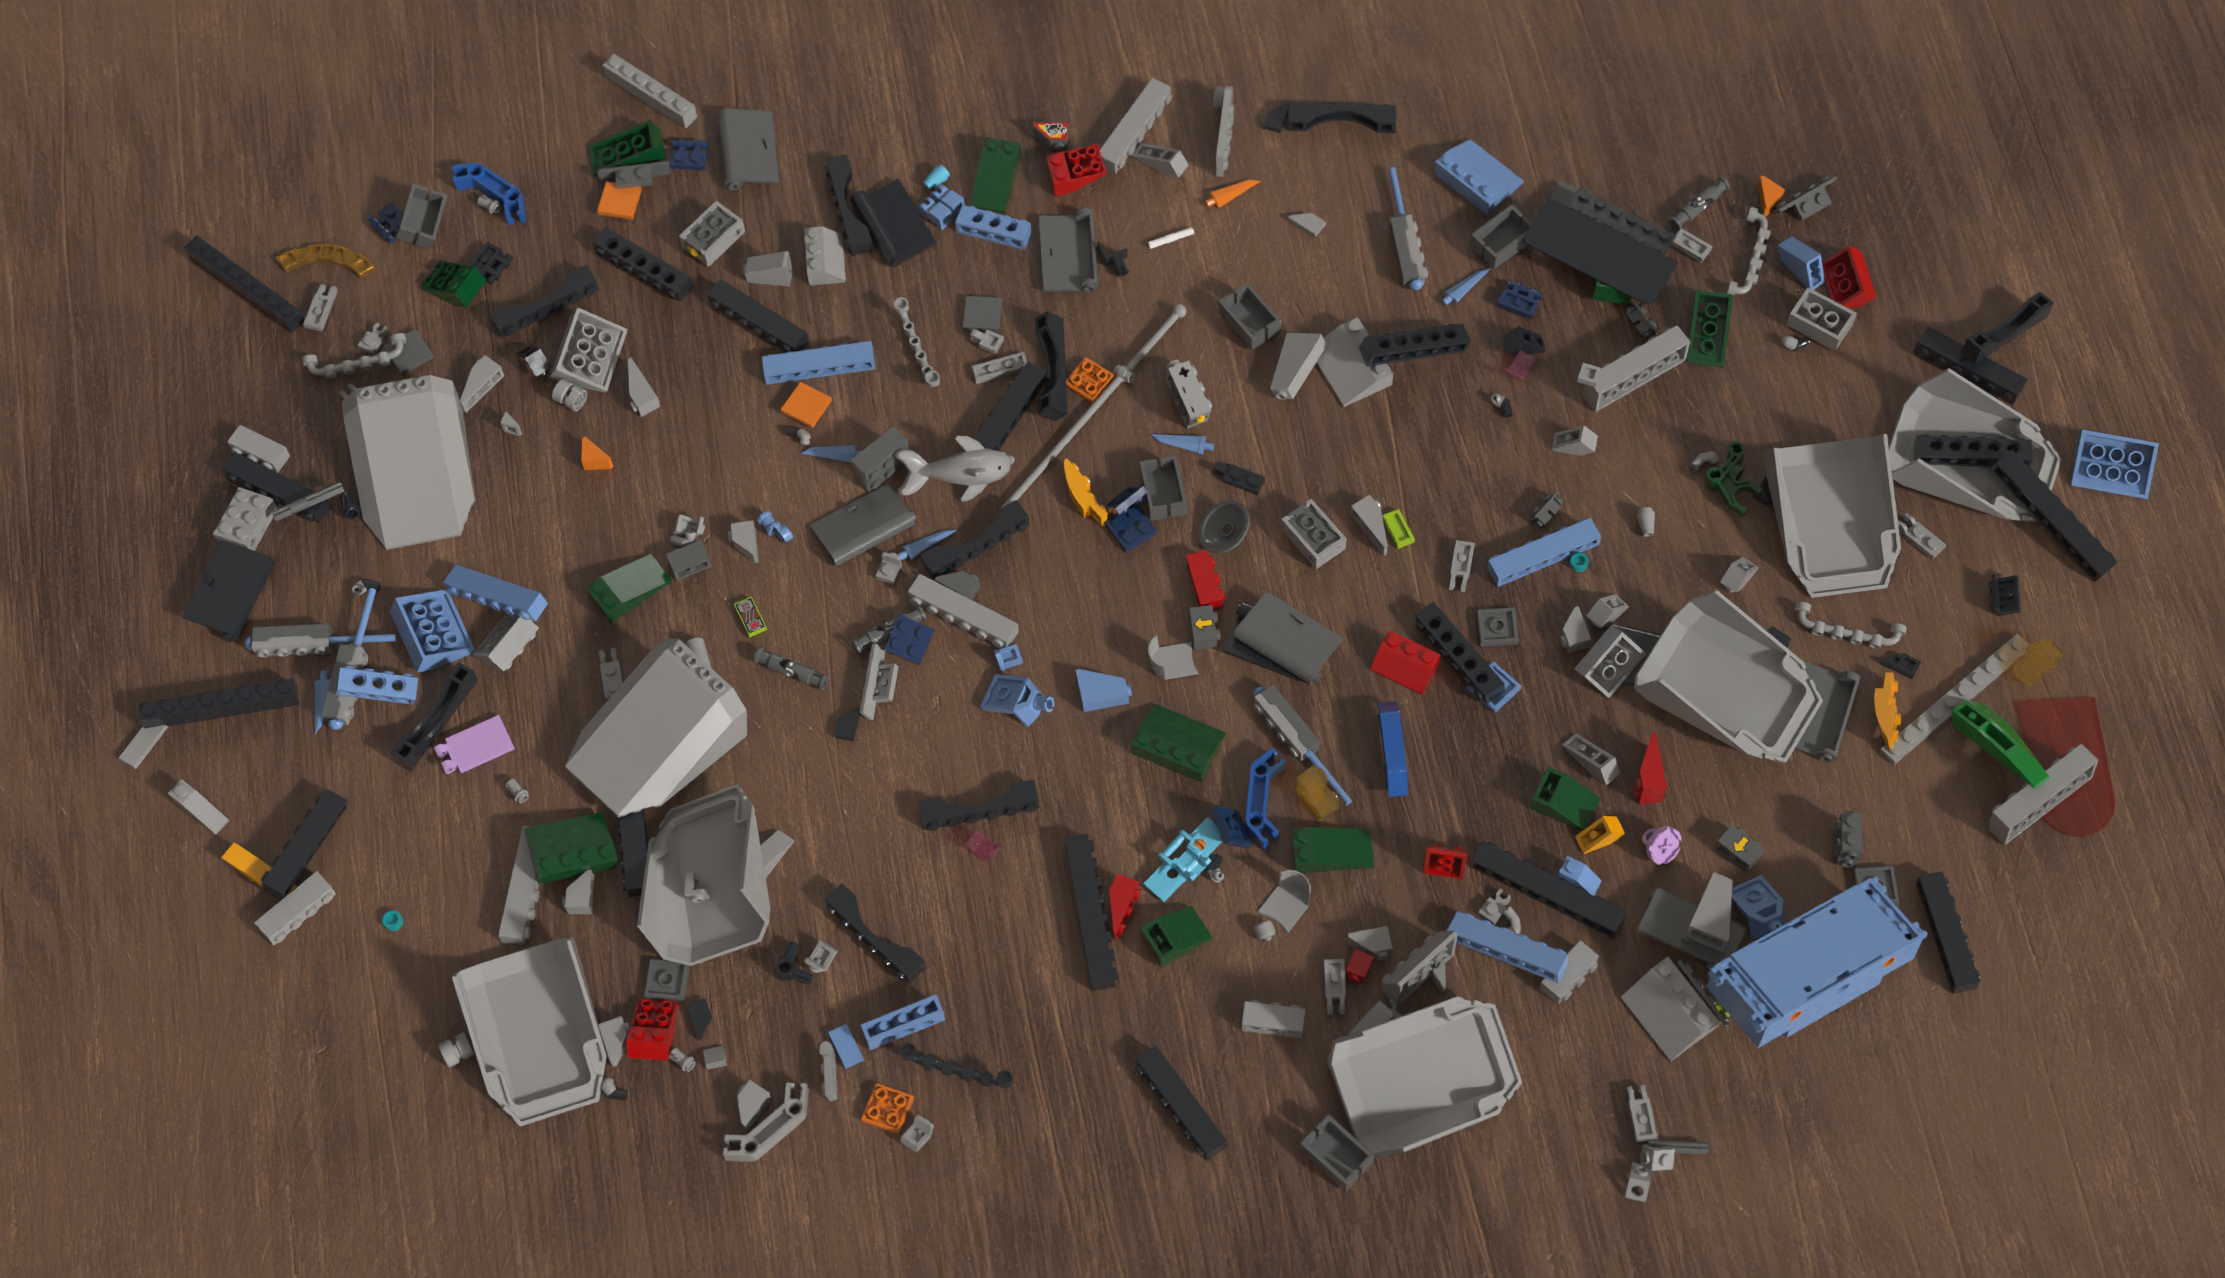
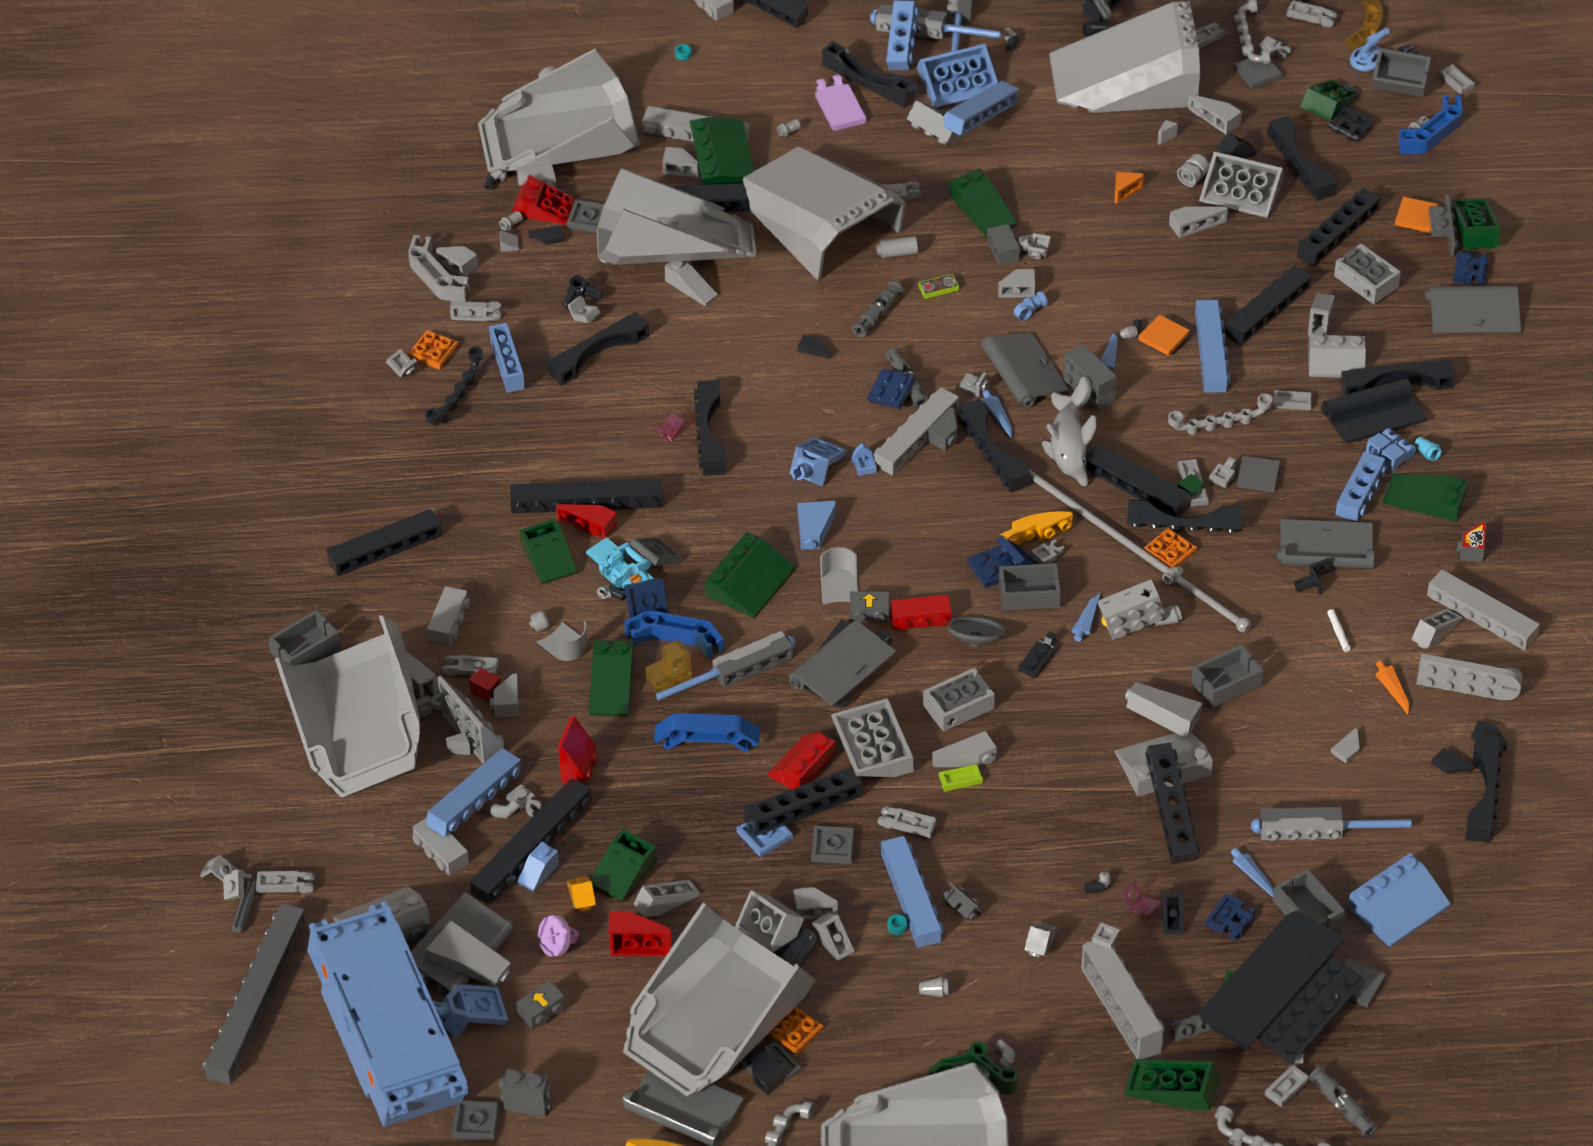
camera: 95 degrees right, 15 degrees down
light grey brick [602,54,697,129] -> none
medium blue tile [828,1024,864,1069] -> none
light grey bracket [860,644,899,720] -> none
red slope [1046,144,1107,197] -> none
light grey slope [1720,557,1759,592] -> none
none -> dark grey brick [203,903,306,1084]
none -> dark grey tile [630,537,682,566]
none -> light grey slope [831,698,914,777]
none -> light grey plate [1030,540,1064,564]
none -> dark green tile [1178,474,1205,498]
none -> light grey tile [1274,390,1312,410]
none -> medium blue dish [1350,28,1390,71]
none -> black tile [1431,748,1473,774]
none -> light grey tile [1439,64,1475,95]

